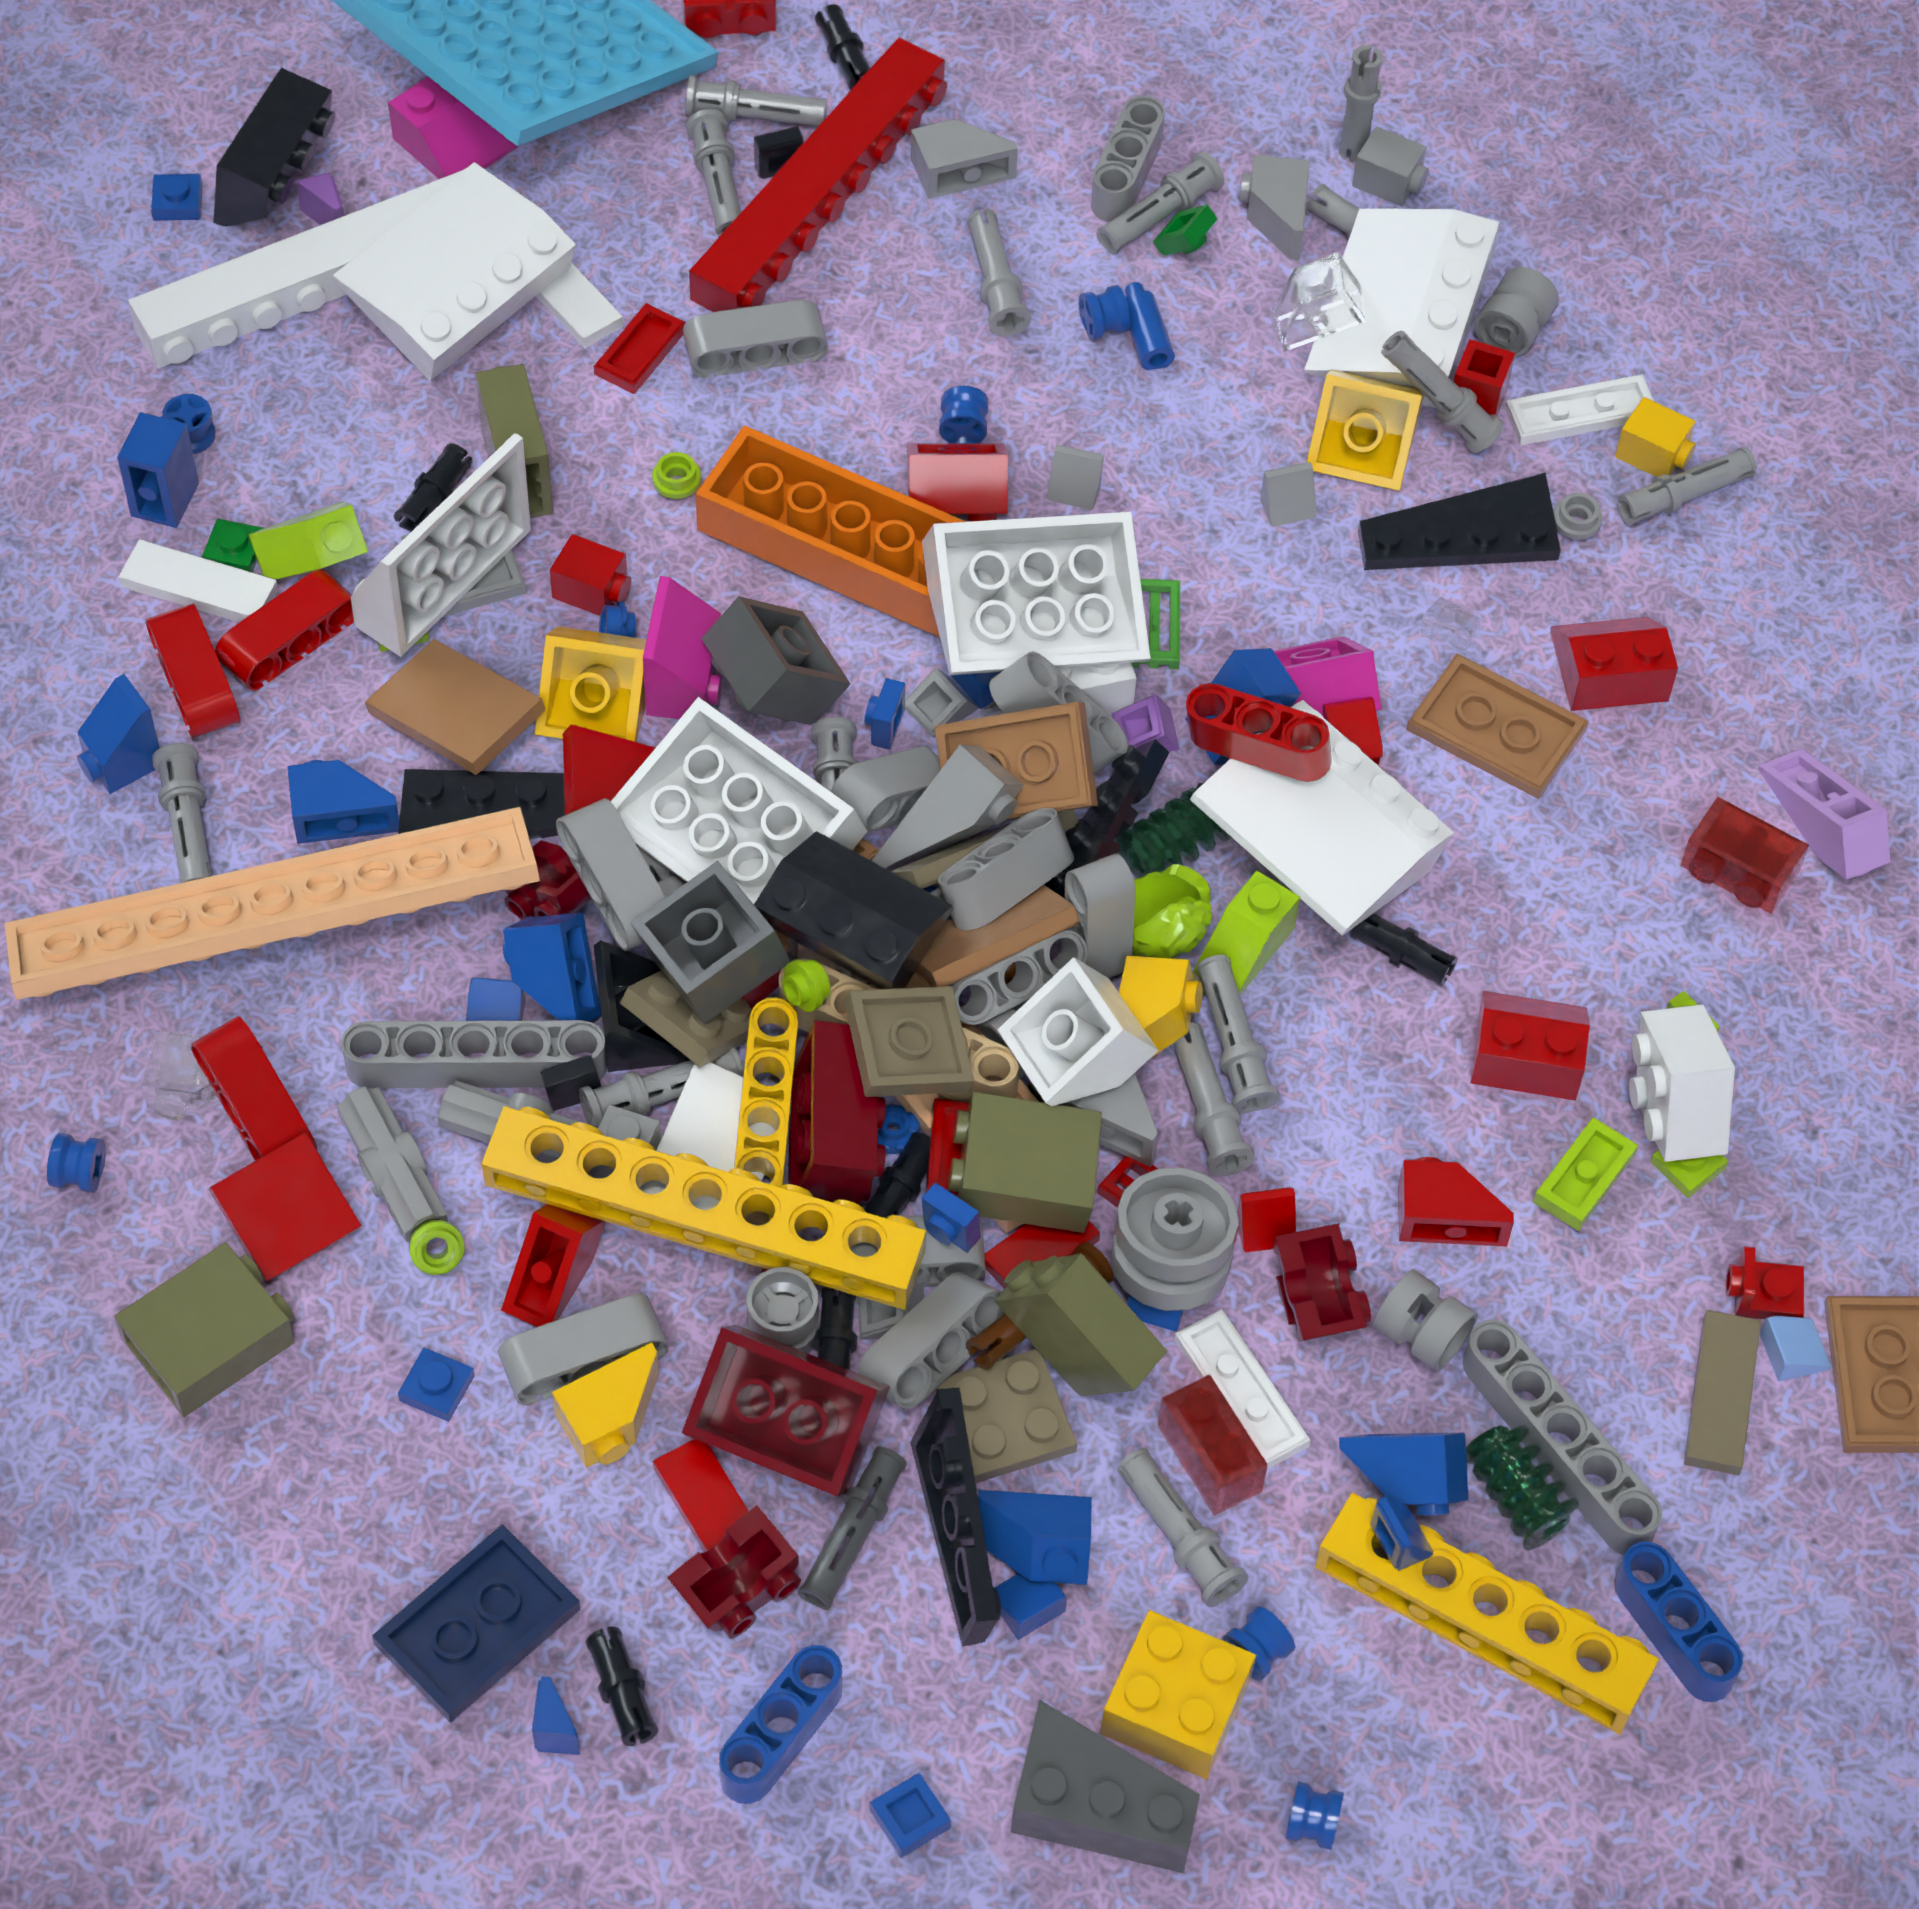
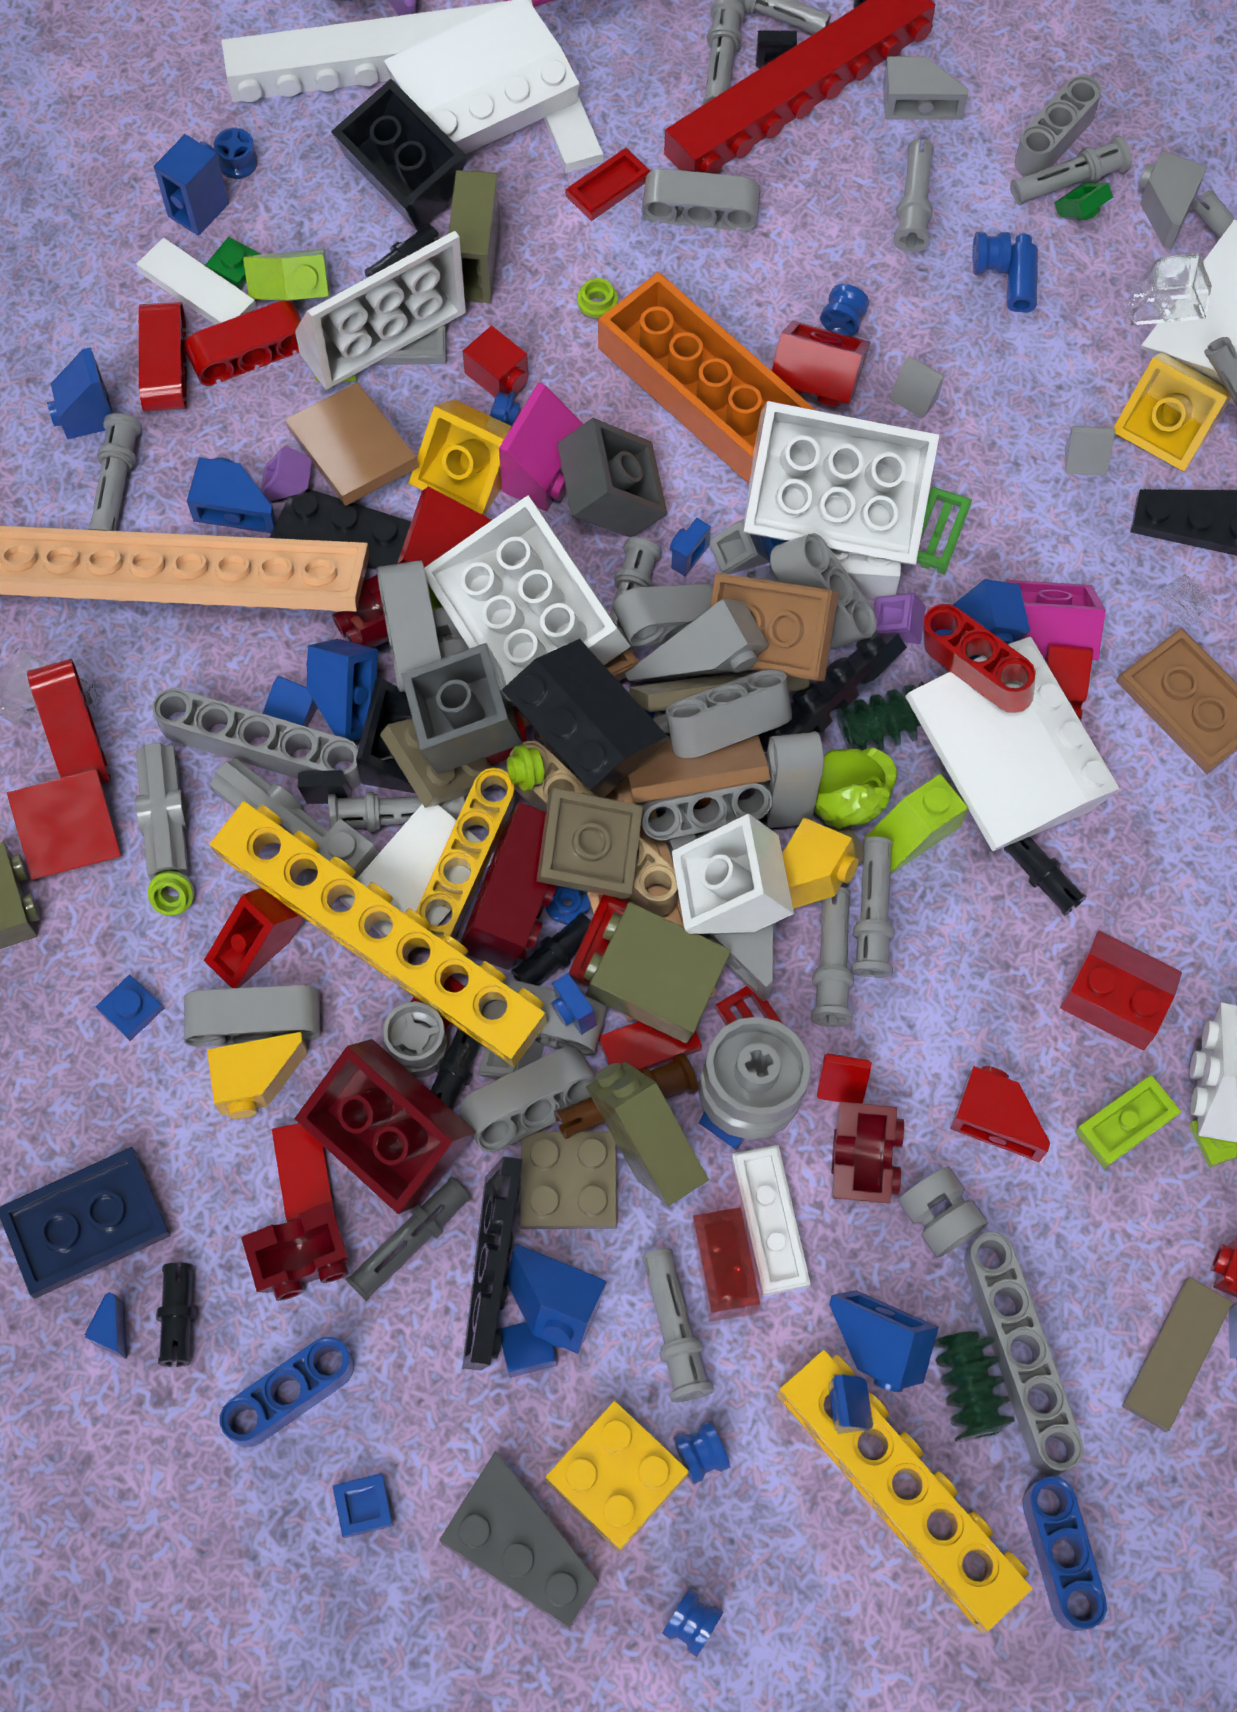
camera: 20 degrees right, 10 degrees up
none -> medium lavender slope [261,446,312,501]
none -> black slope [331,79,468,231]

